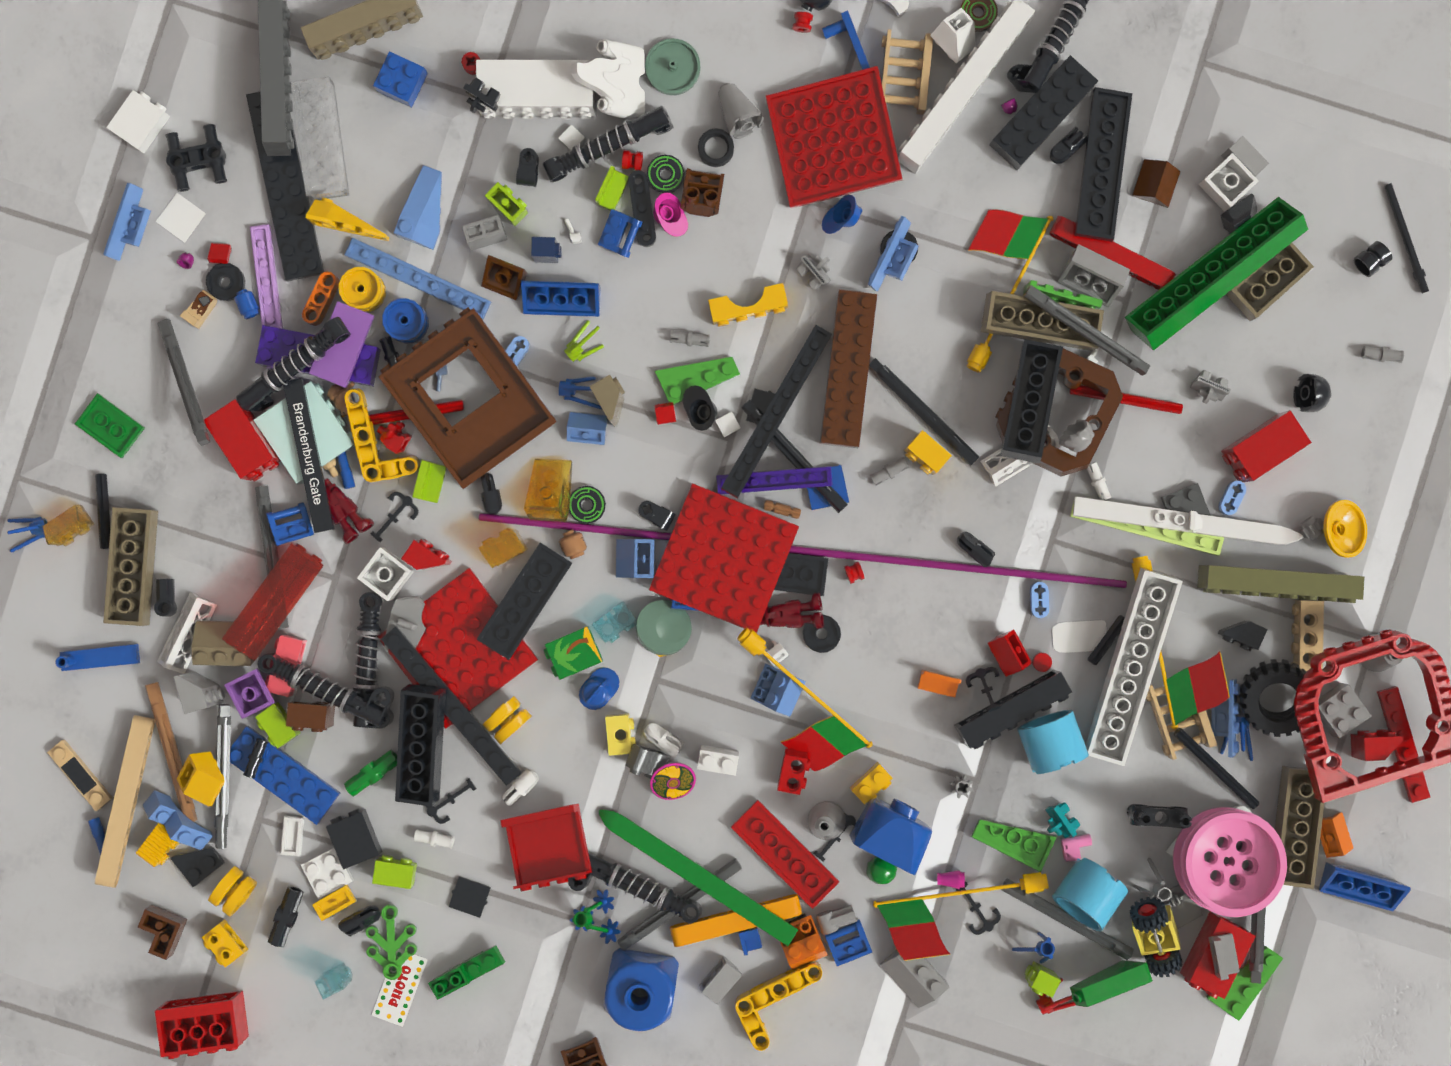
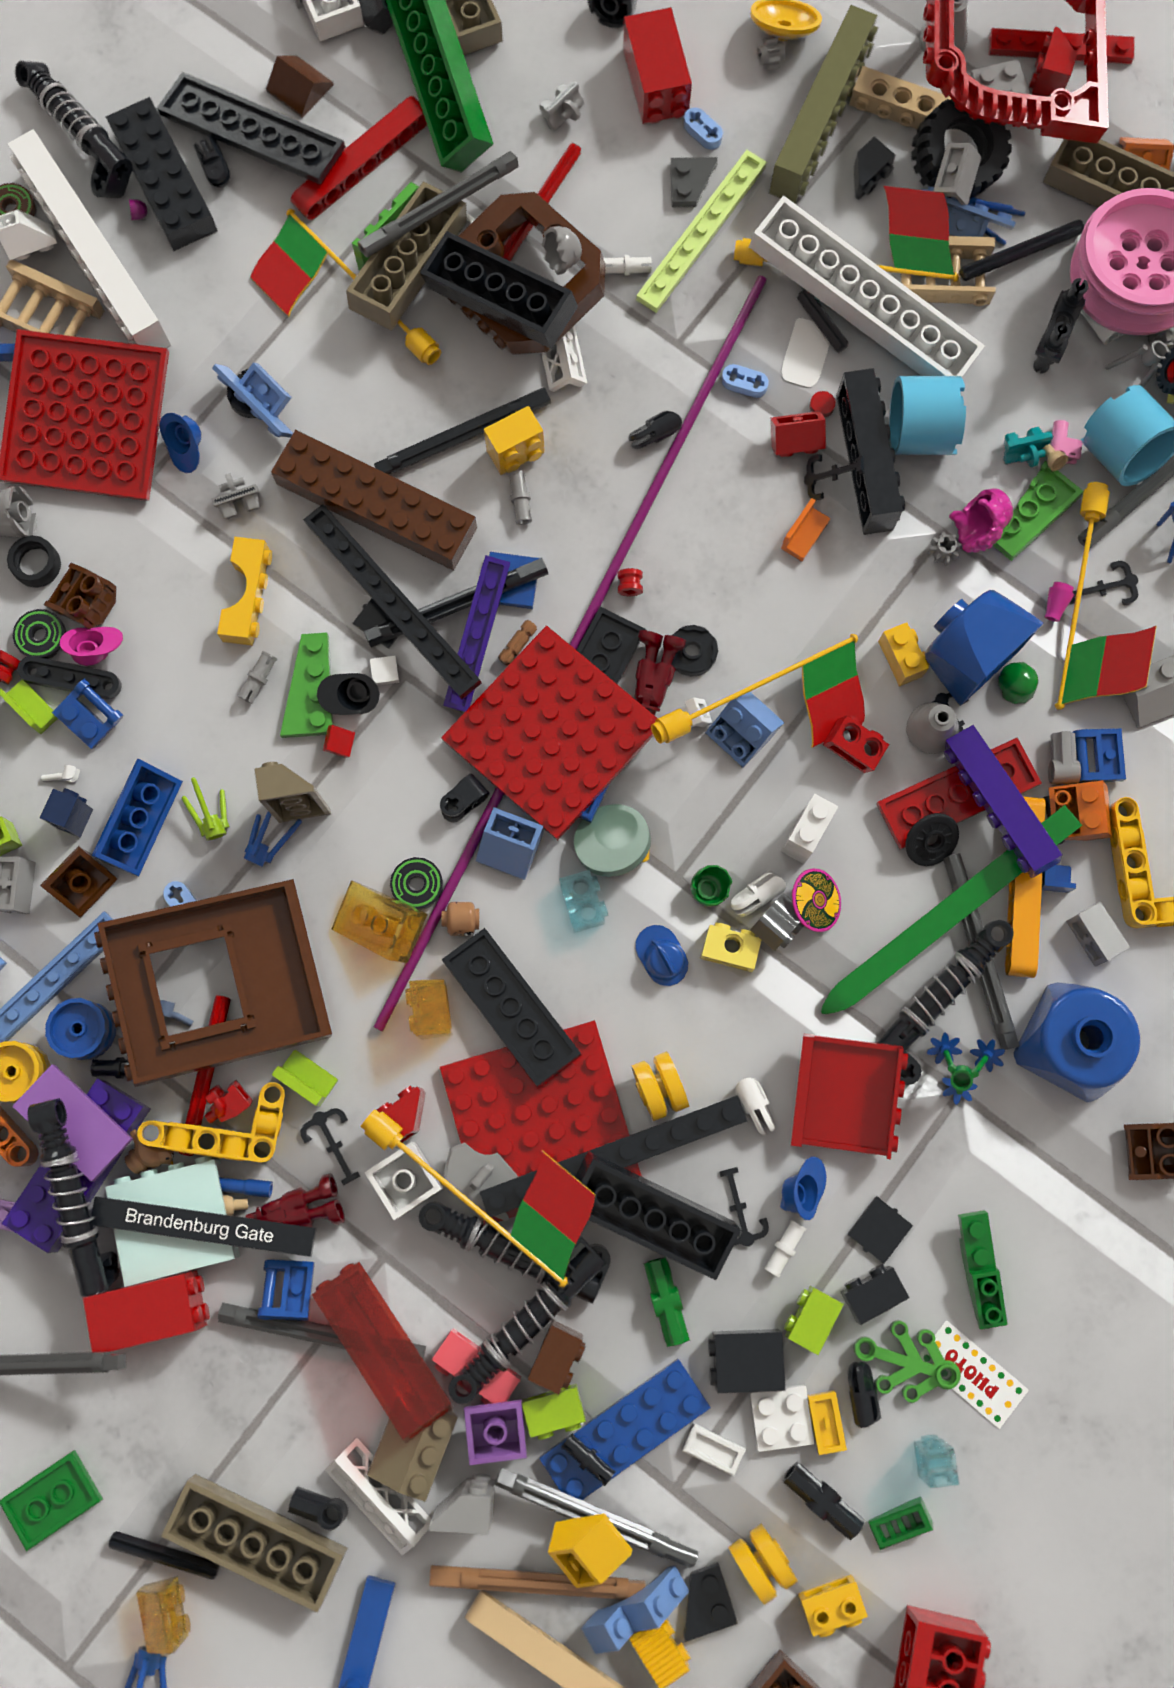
camera: 70 degrees left, 10 degrees down
black arm [480,473,502,514] -> none
green panel [543,626,603,680] -> none
medium blue panel [567,412,608,445] -> none
light grey slope [1057,244,1130,307] -> none
white piece [1073,497,1303,545] -> none
none -> flag [360,1109,595,1287]
none -> green hair [690,865,732,907]
none -> blue piece [780,1157,827,1220]
none -> black brick [841,1264,910,1325]
none -> green slope [868,1497,933,1550]
none -> black wheel [905,813,959,866]
none -> light grey panel [933,143,981,205]
none -> dark purple brick [943,725,1063,878]
none -> dark pink hair [949,488,1013,553]
none -> tan piece [1042,444,1068,471]

